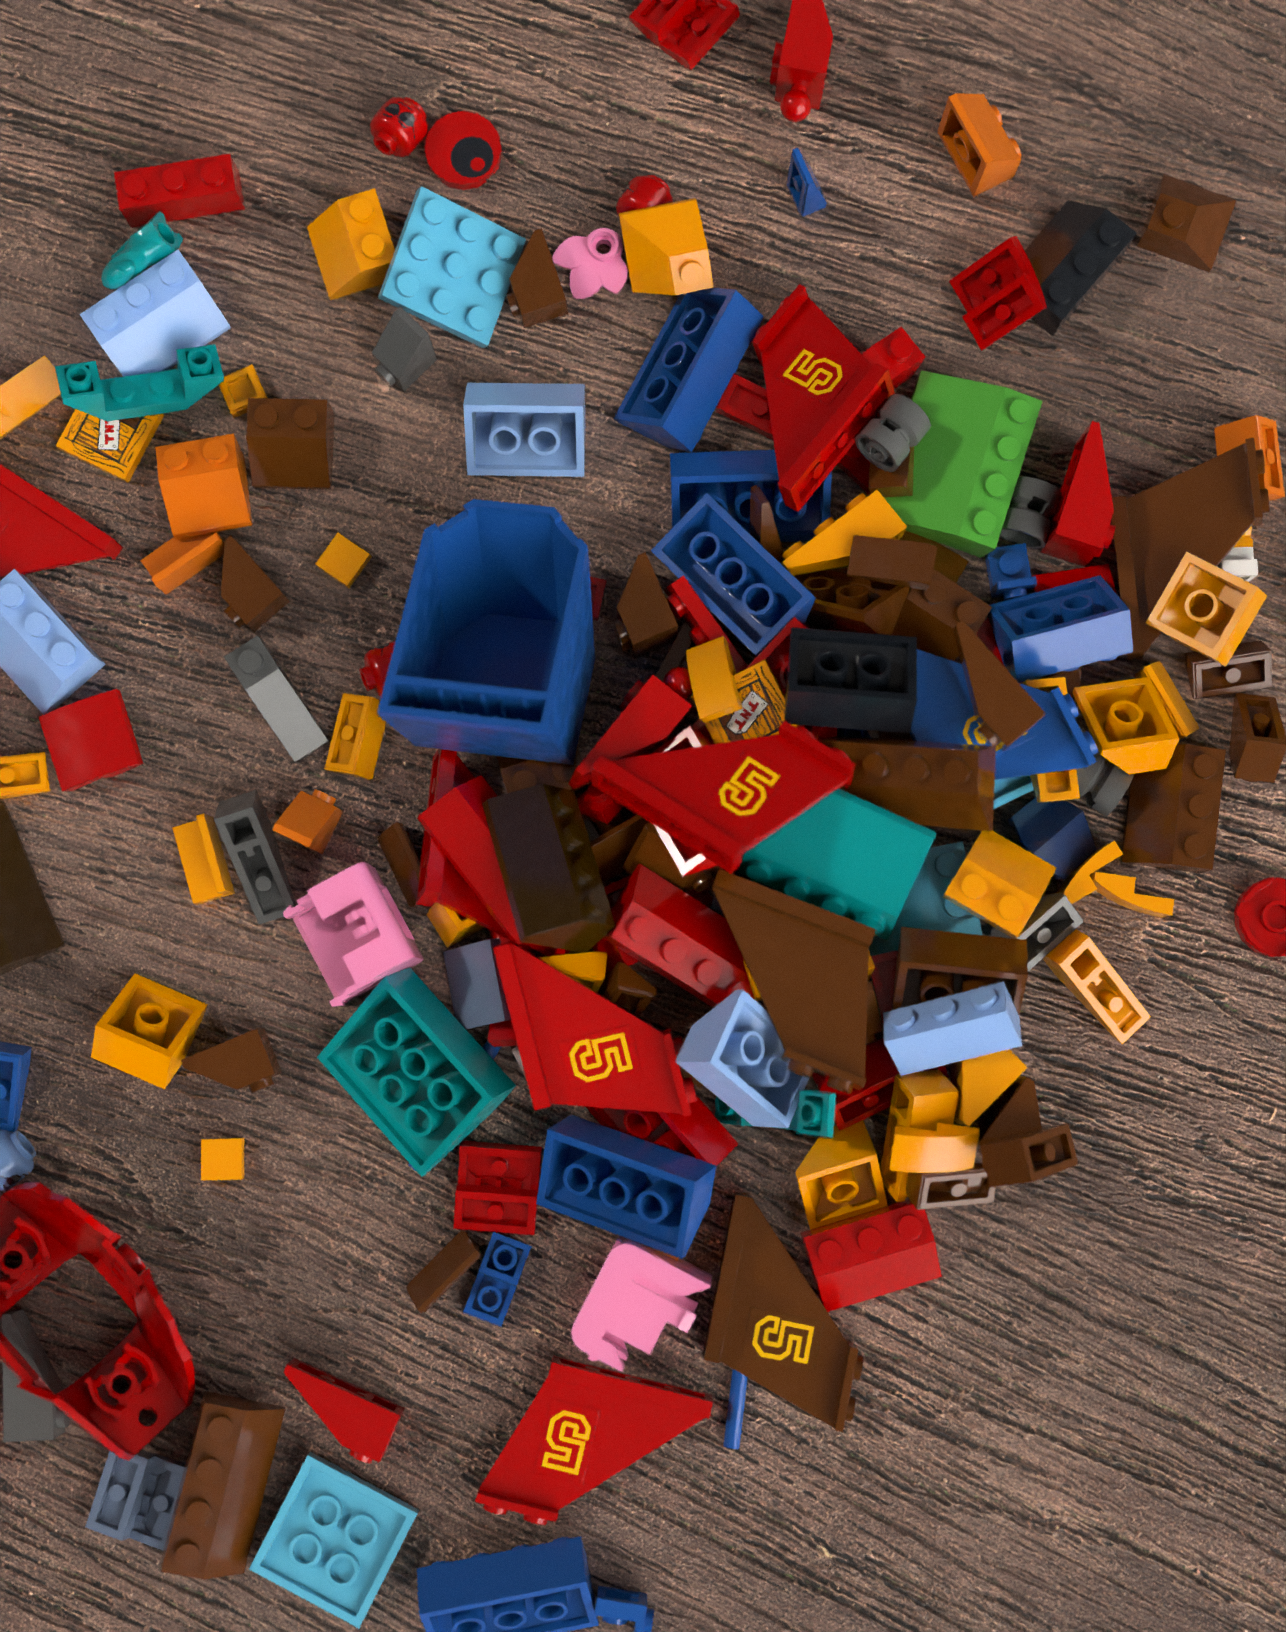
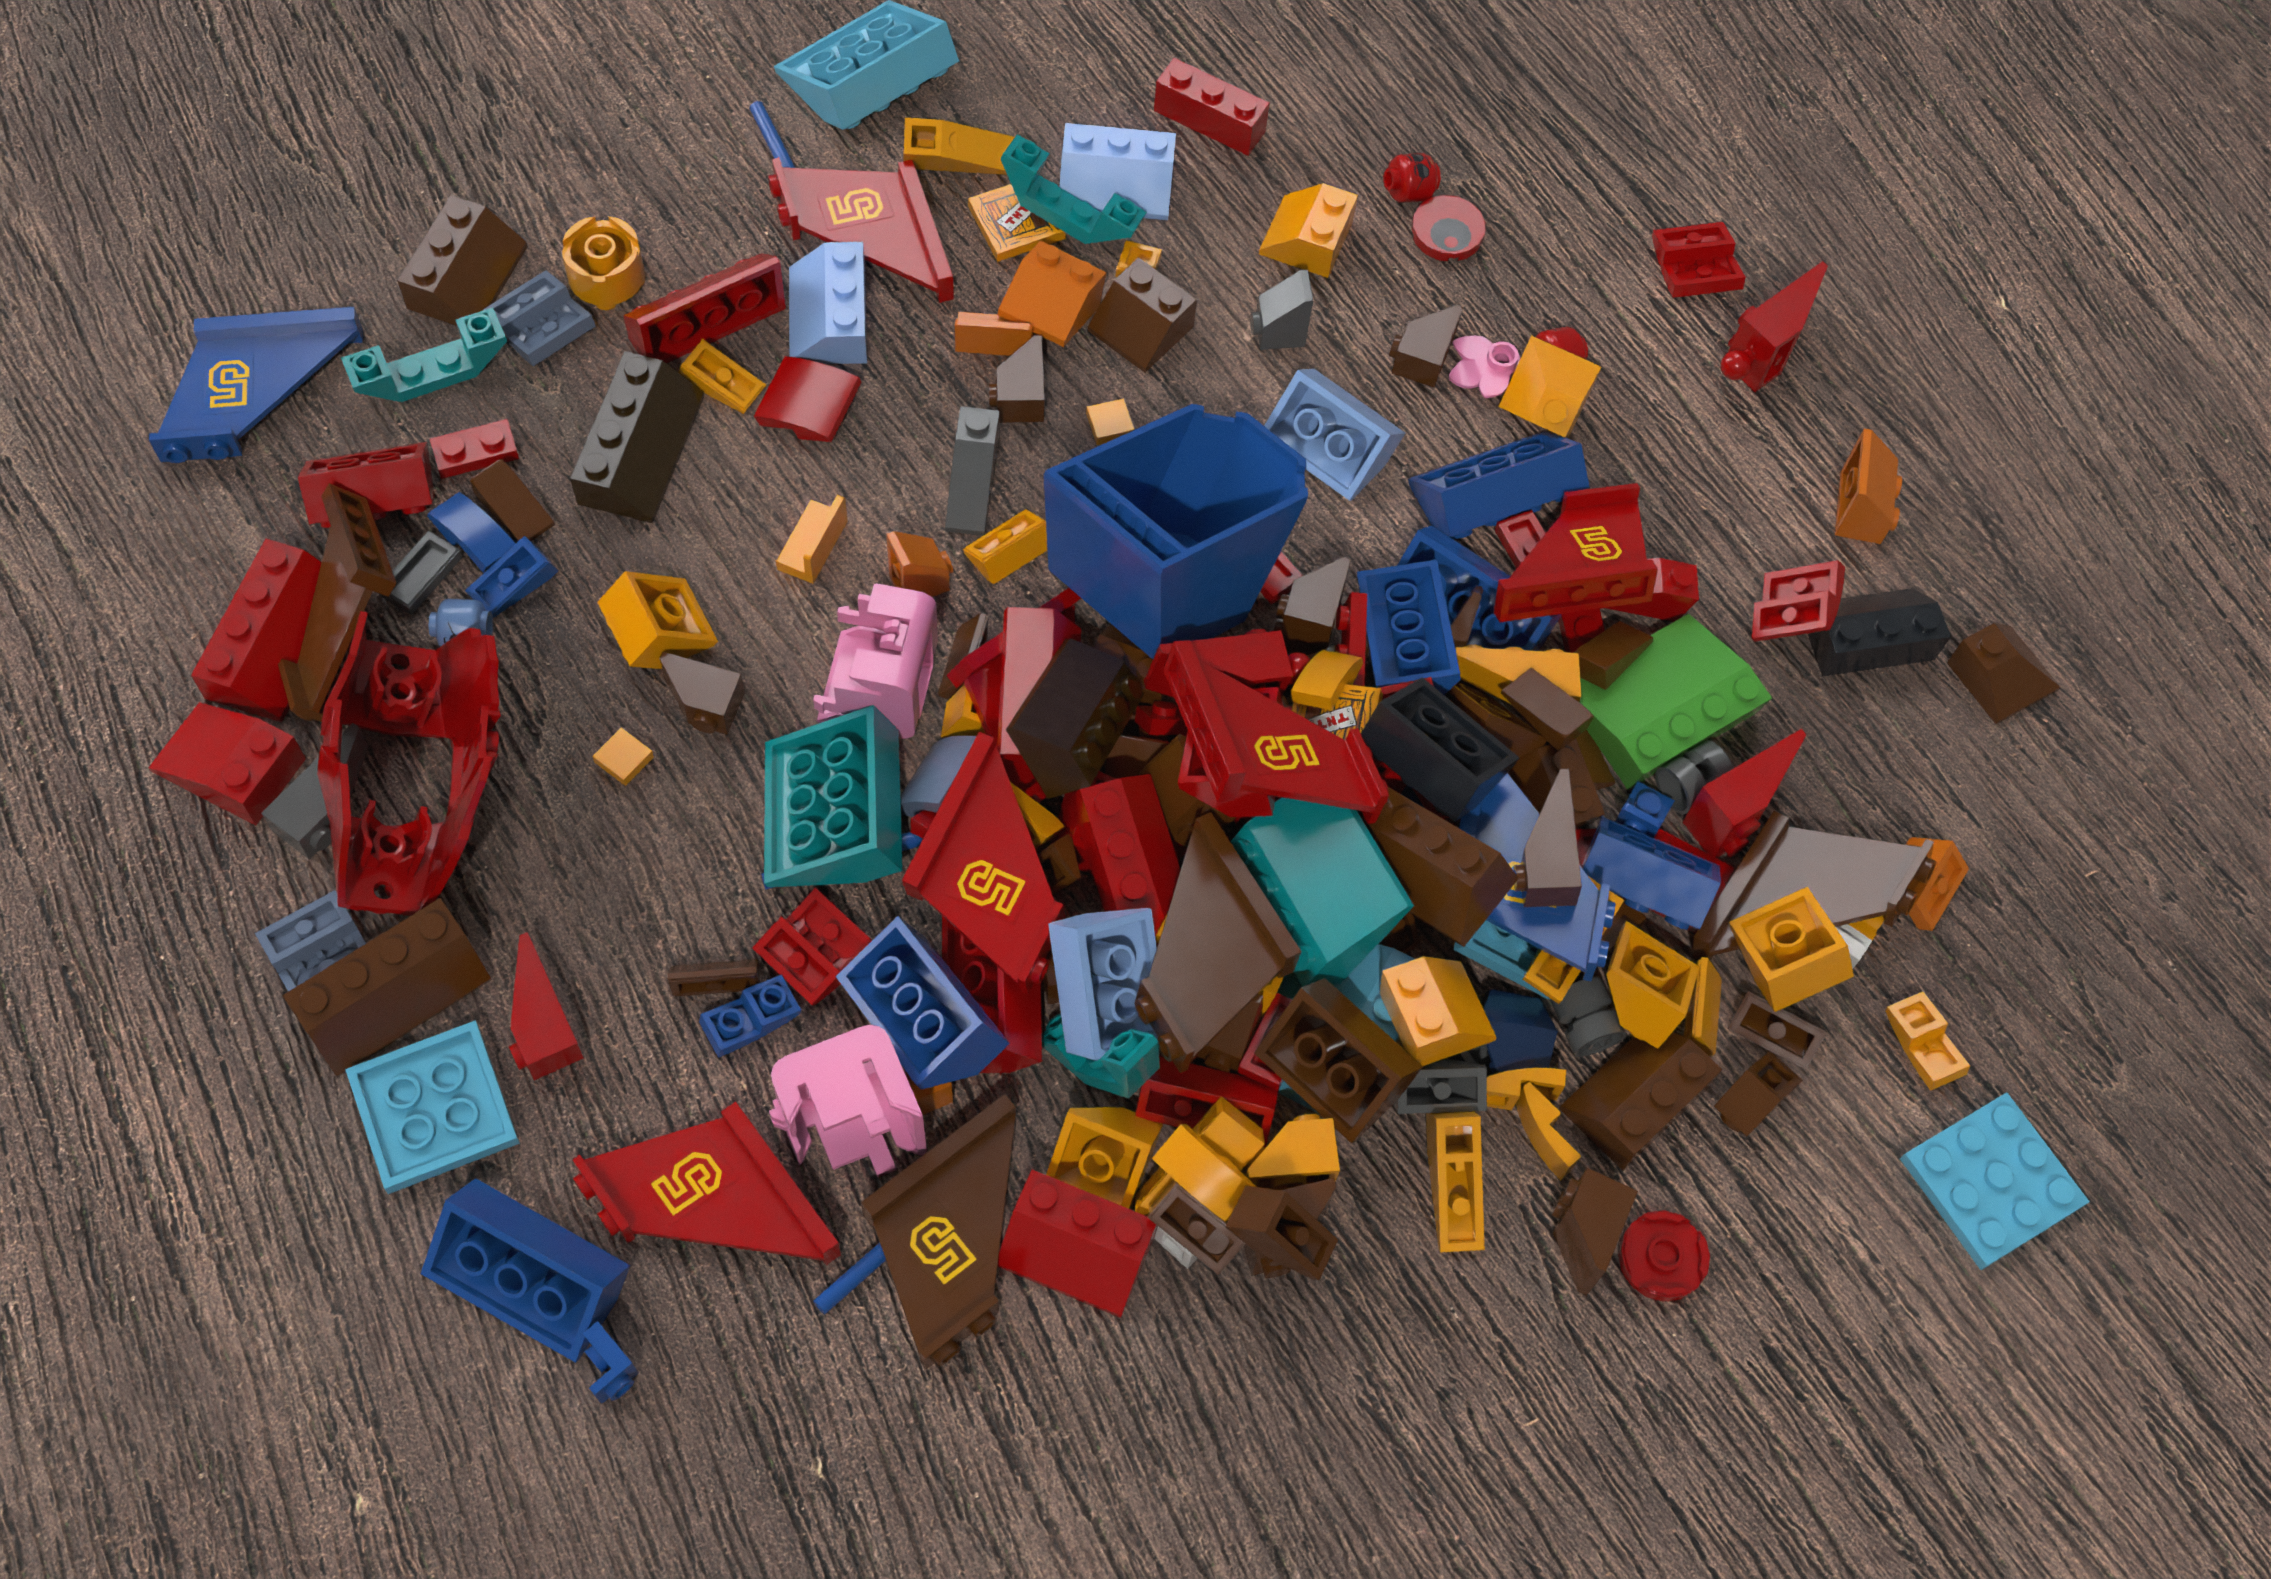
camera: 30 degrees right, 20 degrees down
teal animal [101,211,183,289] -> none
dark grey slope [214,789,296,924] -> none
medium azure plate [378,186,526,348] -> none
blue slope [787,148,827,217] -> none
dark grey wheel [855,394,931,472] -> none
light blue brick [883,982,1022,1076] -> none
none -> reddish brown slope [1551,1168,1638,1296]

